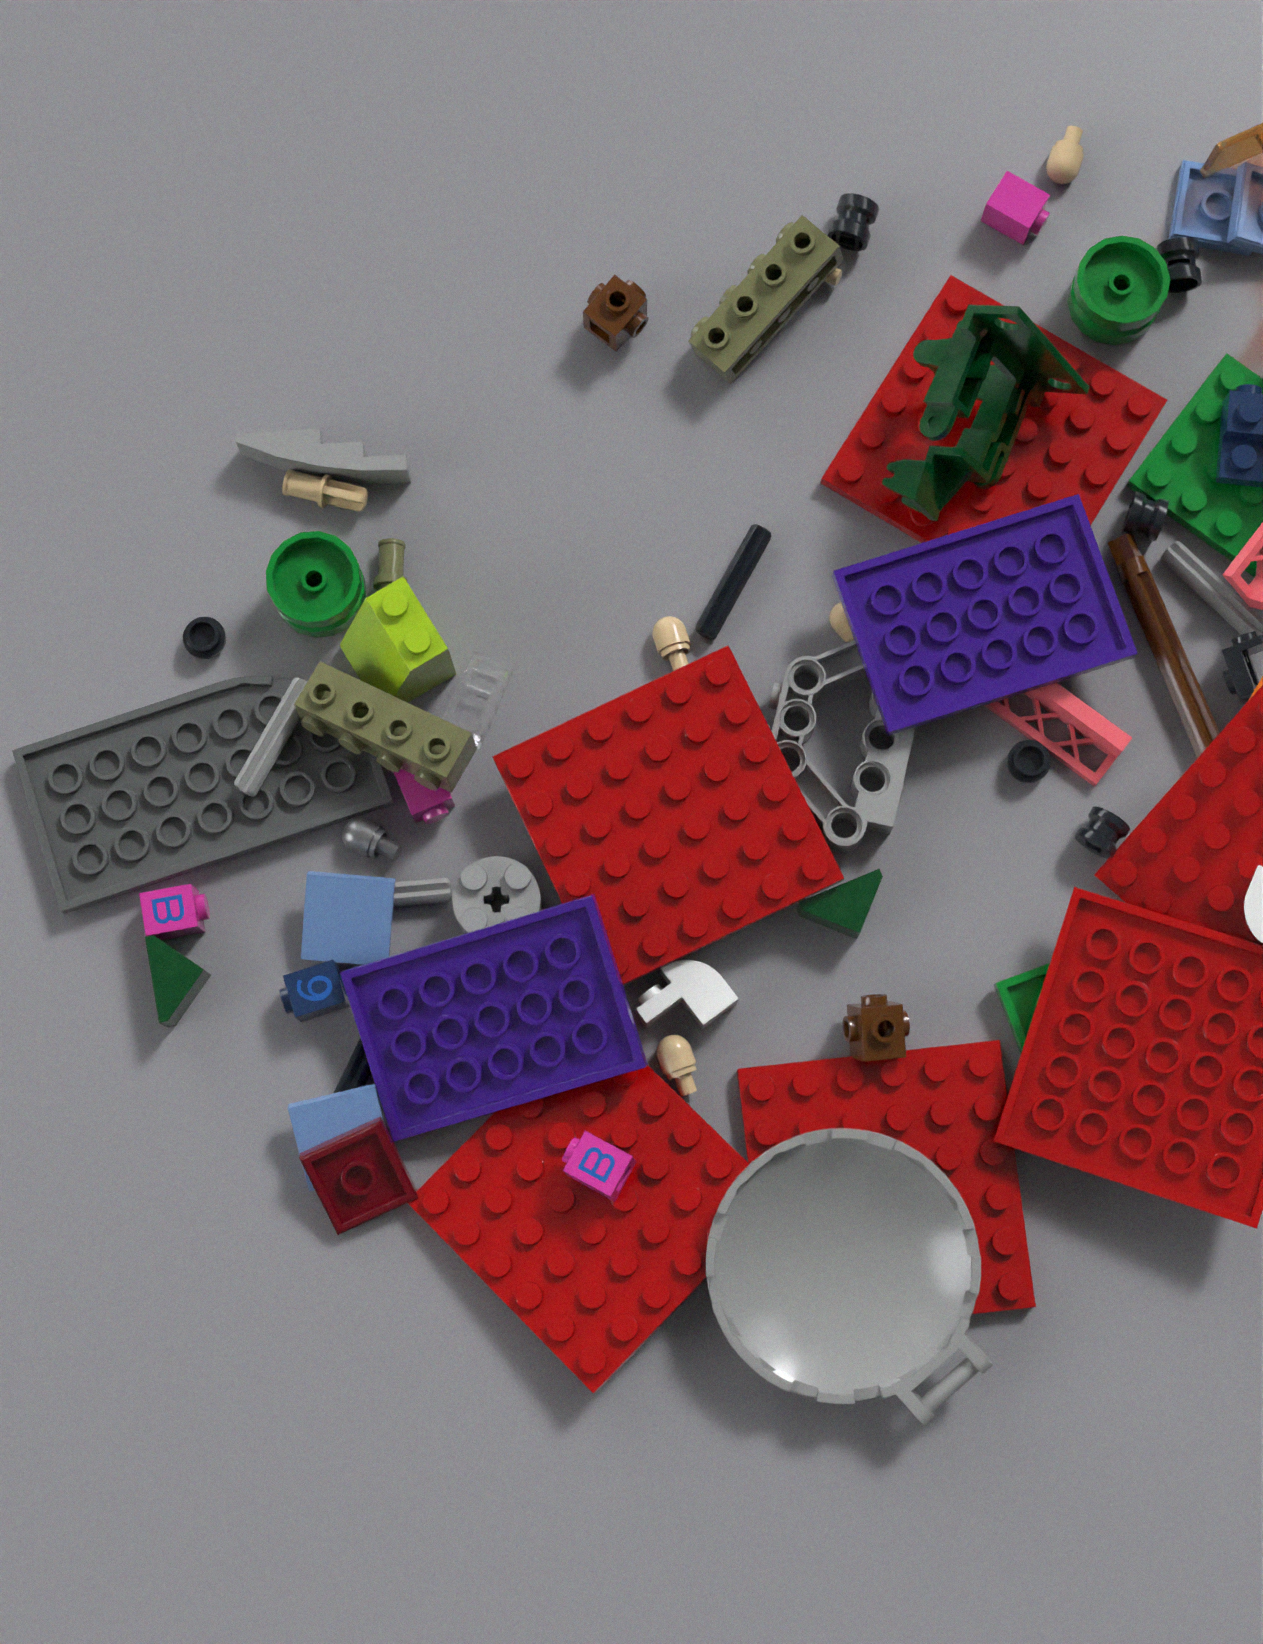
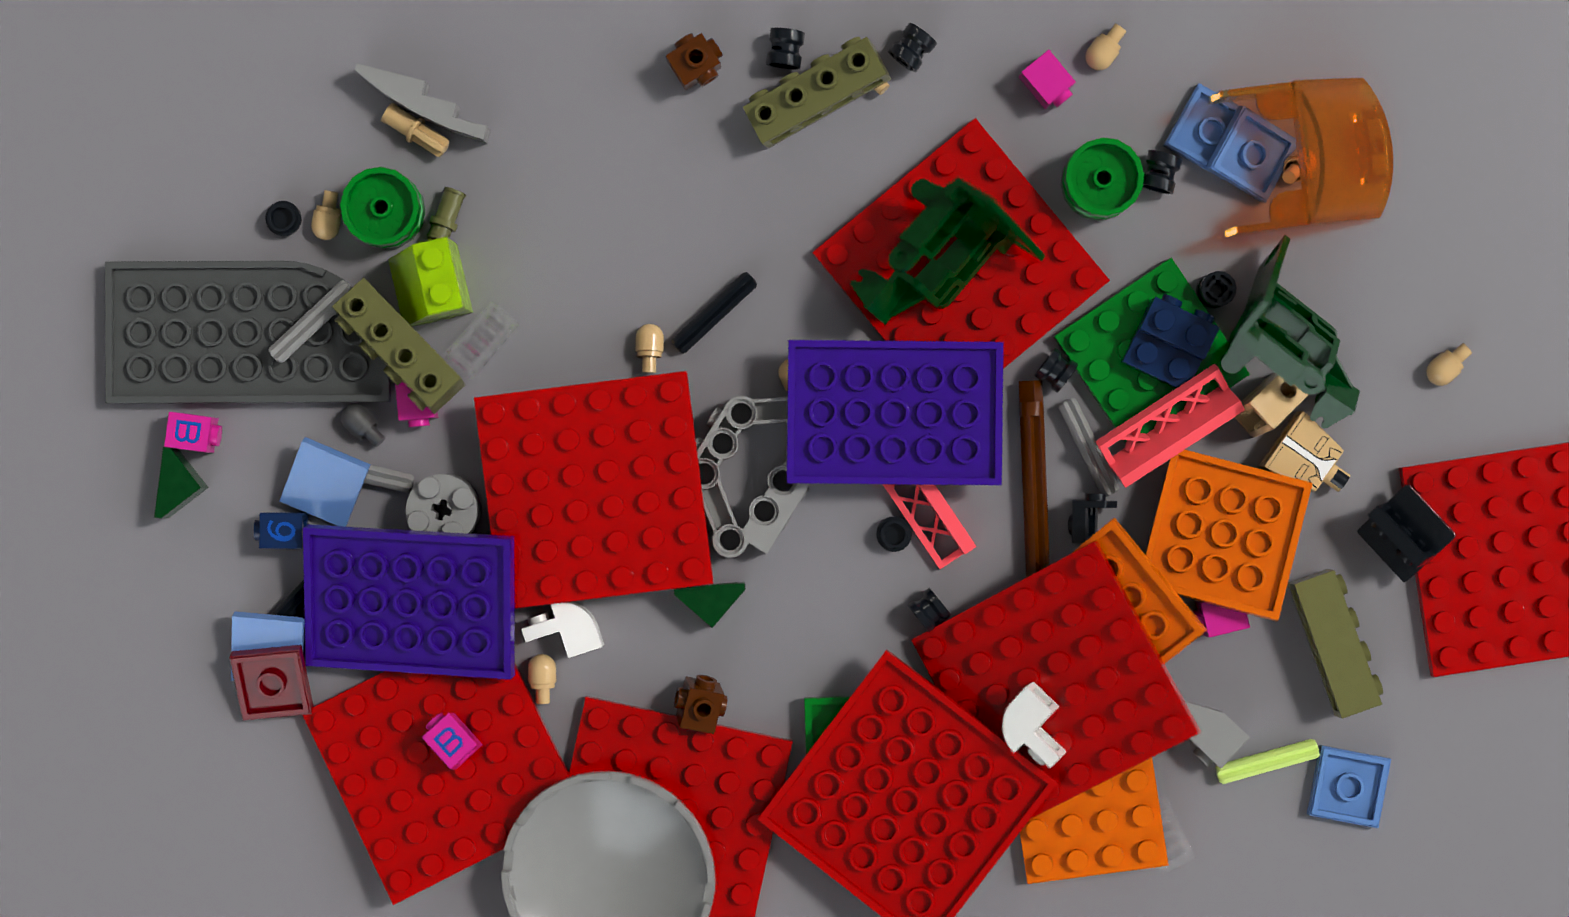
camera: 15 degrees right, 10 degrees up
none -> tan cylinder [311,190,342,240]
none -> black wheel [766,27,805,70]

